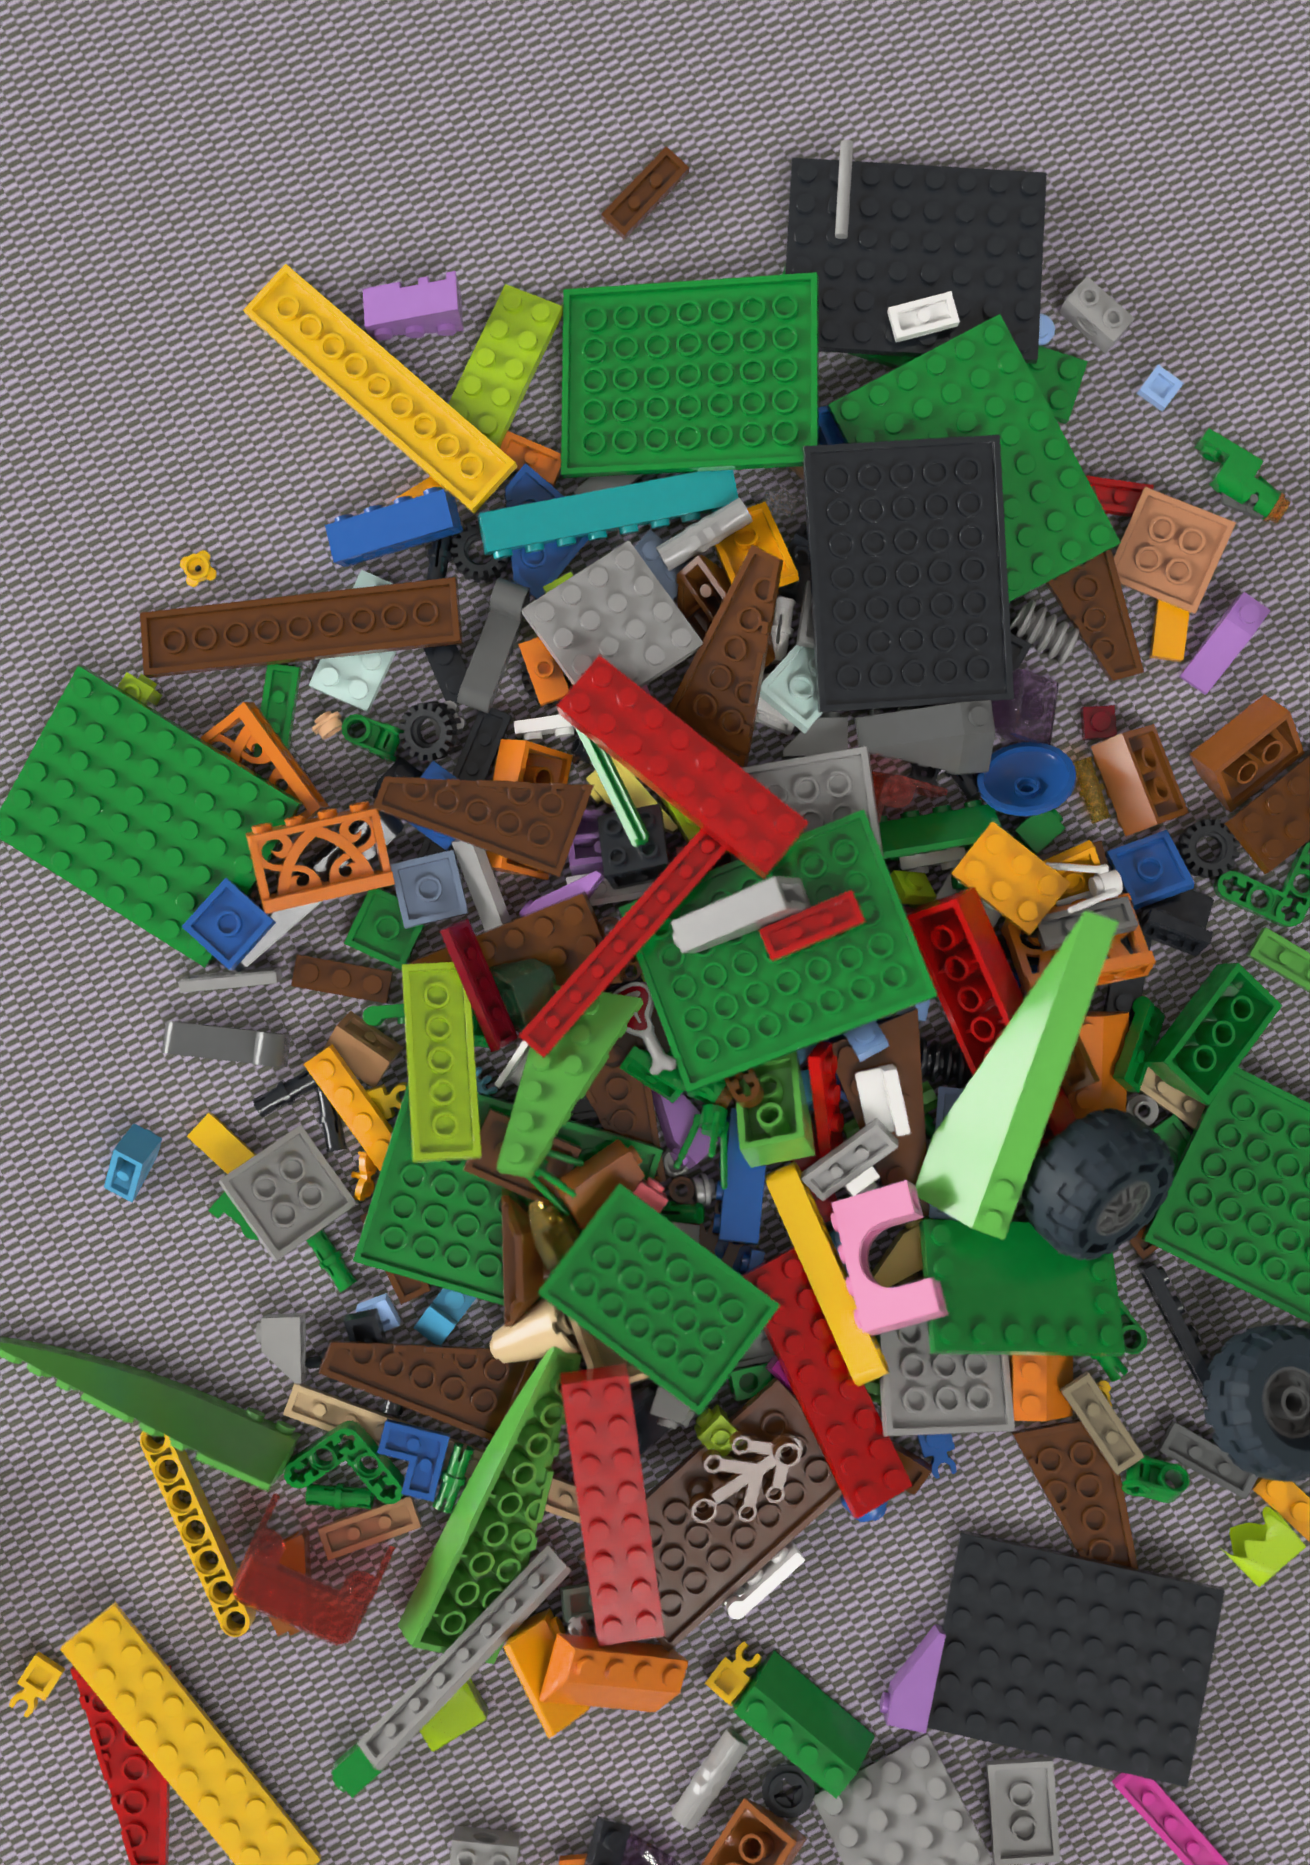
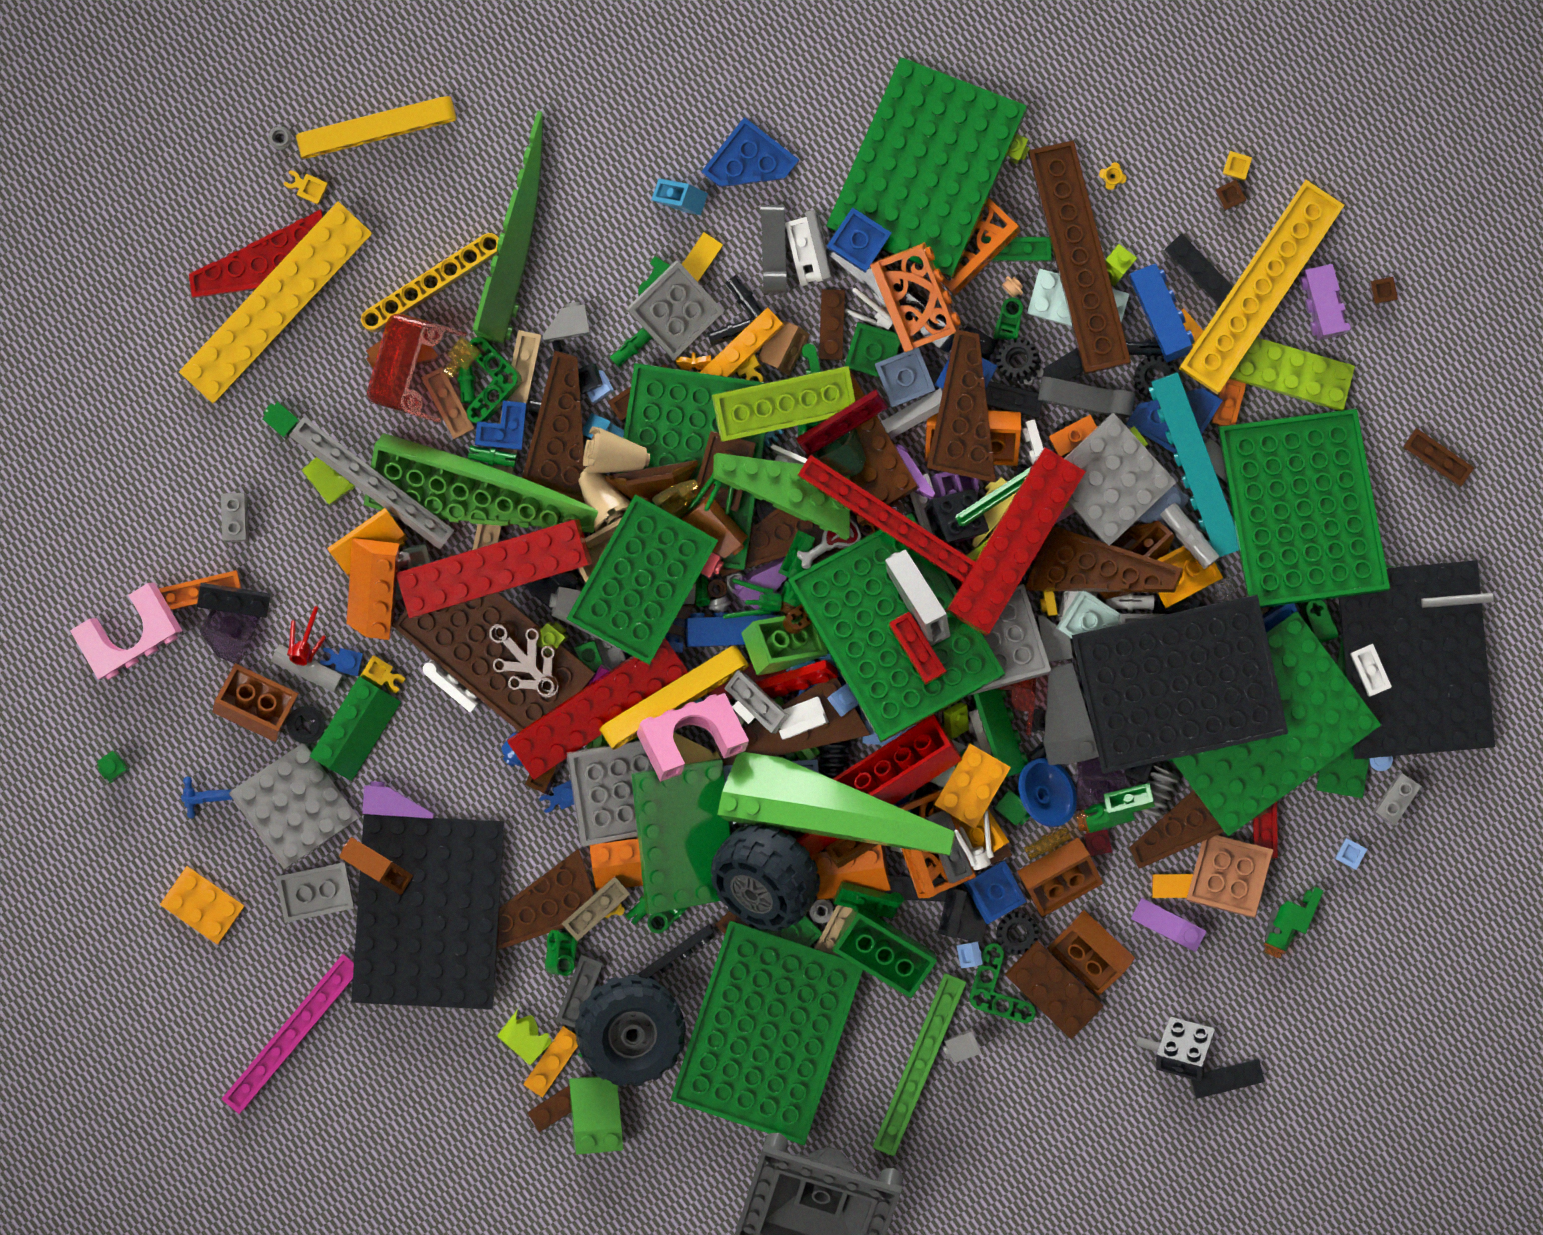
camera: 85 degrees right, 0 degrees up
none -> red plant [287,606,326,666]
none -> blue plate [320,648,364,676]
none -> dark orange slope [339,837,413,895]
none -> clear yellow plate [442,337,481,378]
none -> tan cone [583,426,650,473]
none -> blue plate [701,117,799,187]
none -> white plate [785,217,824,286]
none -> white plant [844,288,893,330]
none -> light blue plate [956,941,983,968]
none -> yellow plate [1039,591,1058,617]
none -> green plate [1076,783,1155,833]
none -> lime bracket [1105,244,1137,286]
none -> black plate [1164,233,1233,308]
none -> reddish brown plate [1214,179,1246,211]
none -> yellow plate [1222,151,1252,181]
none -> green piece [1302,600,1338,644]
none -> reddish brown plate [1369,277,1398,305]

